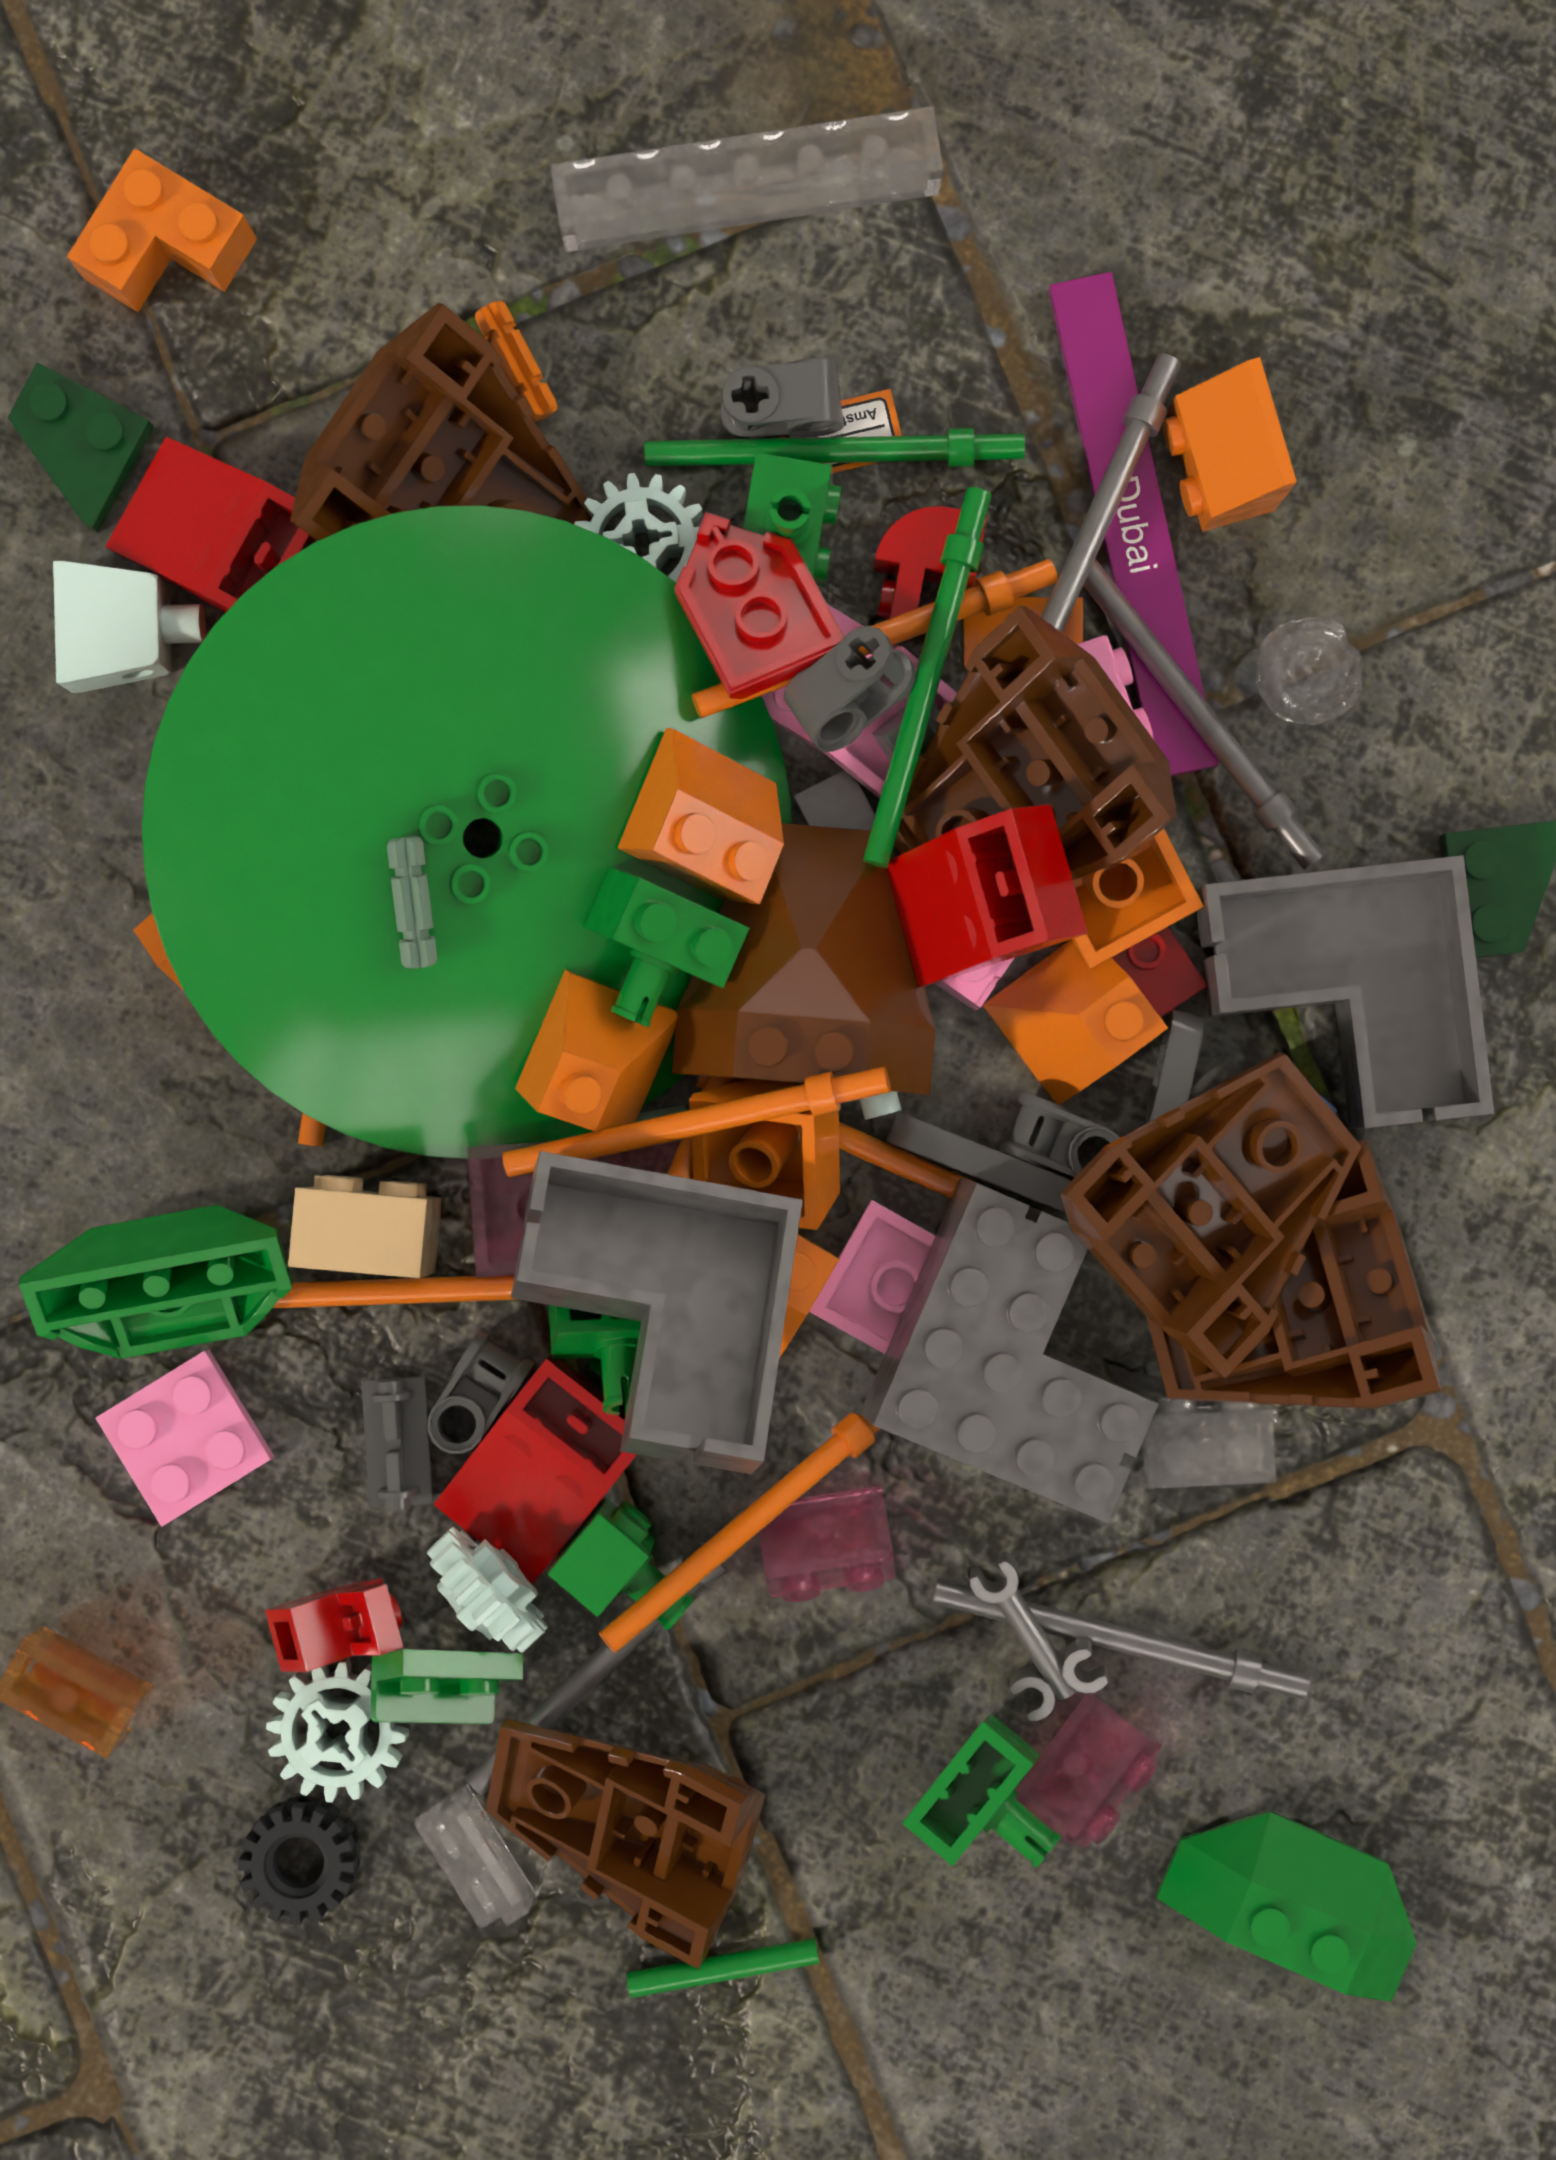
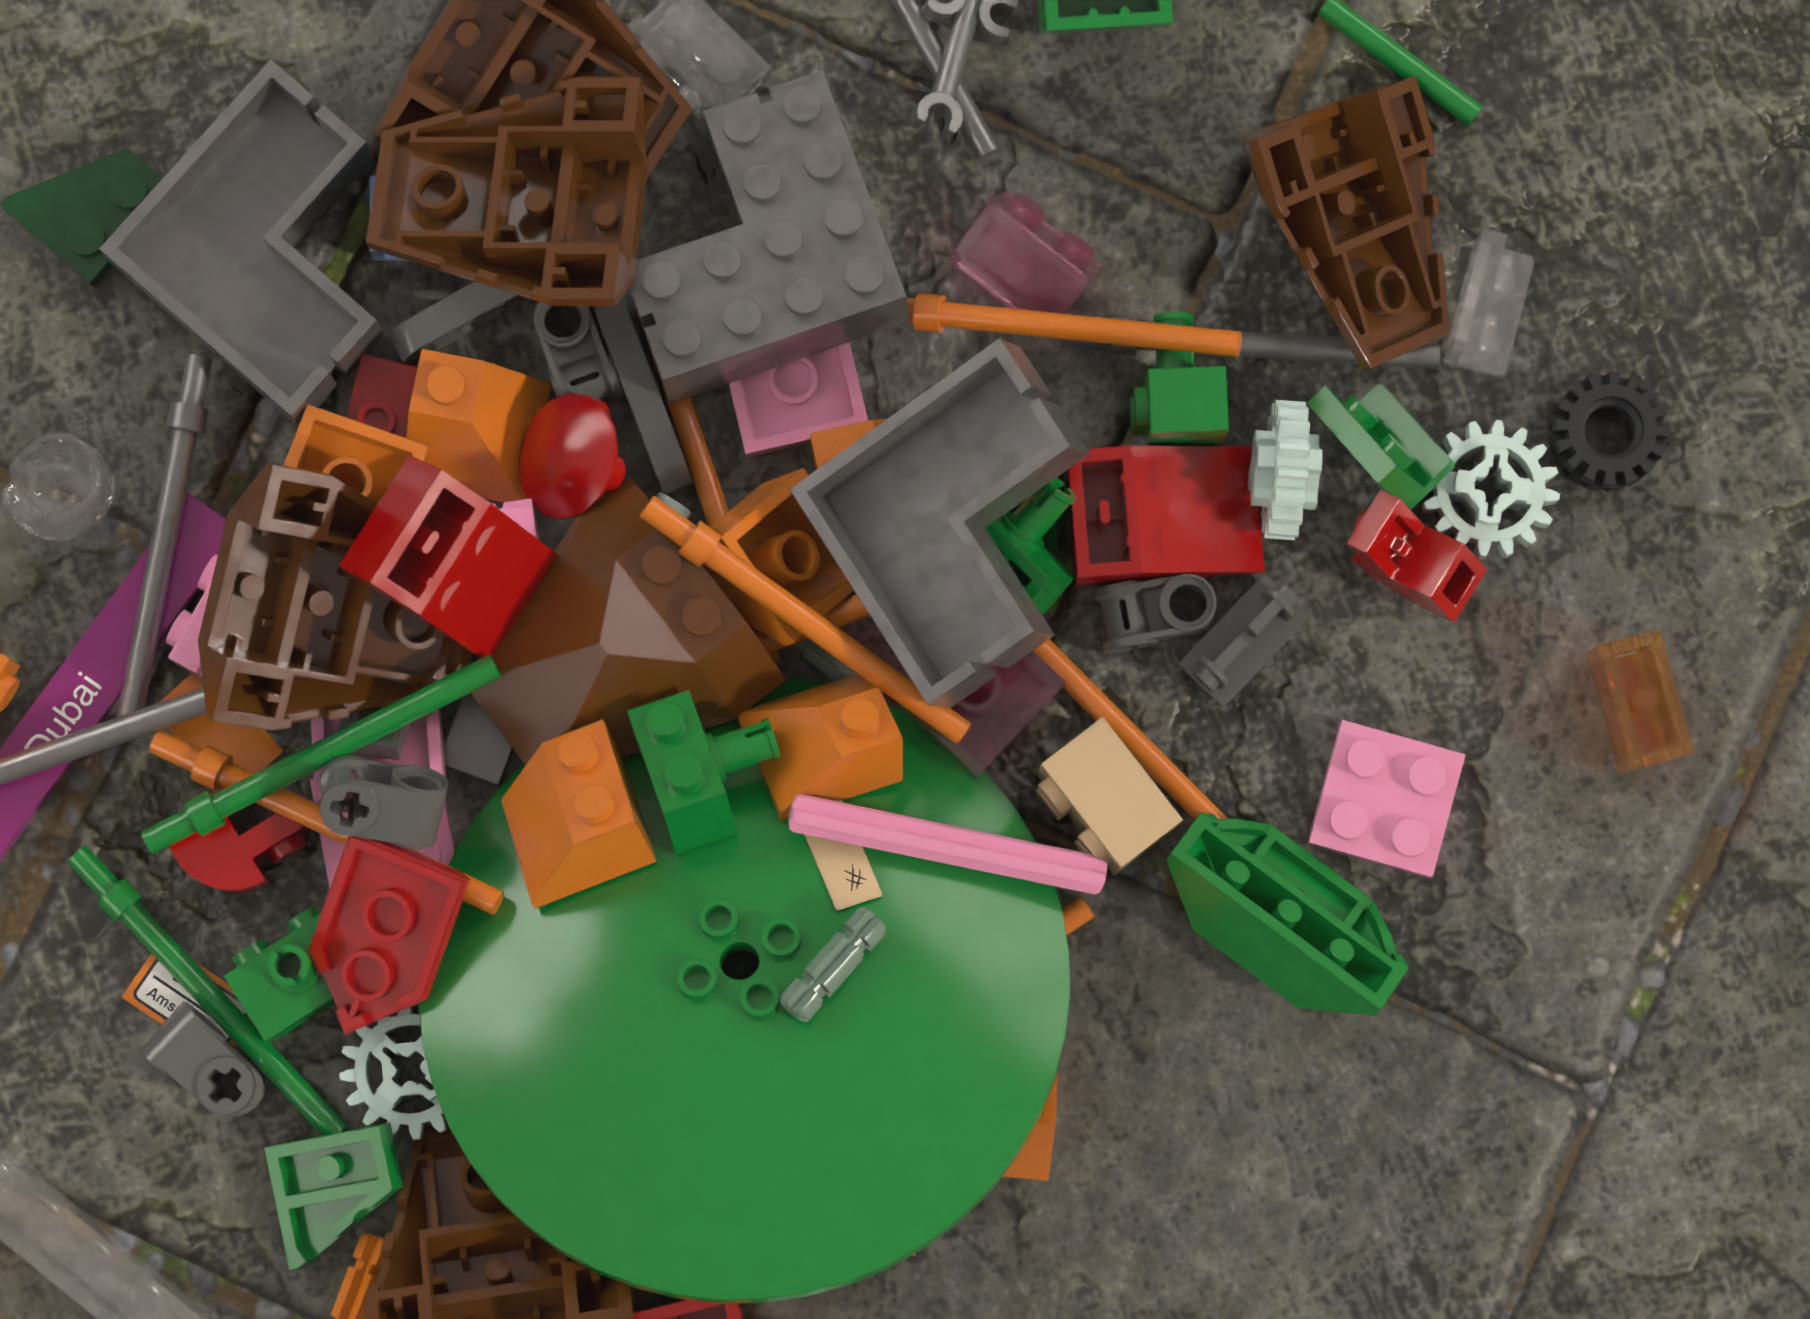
camera: 140 degrees left, 5 degrees down
none -> green wing [264,1123,403,1270]
none -> red dish [519,393,625,520]
none -> bright pink axle [788,794,1107,894]
none -> tan sticker [804,800,882,910]

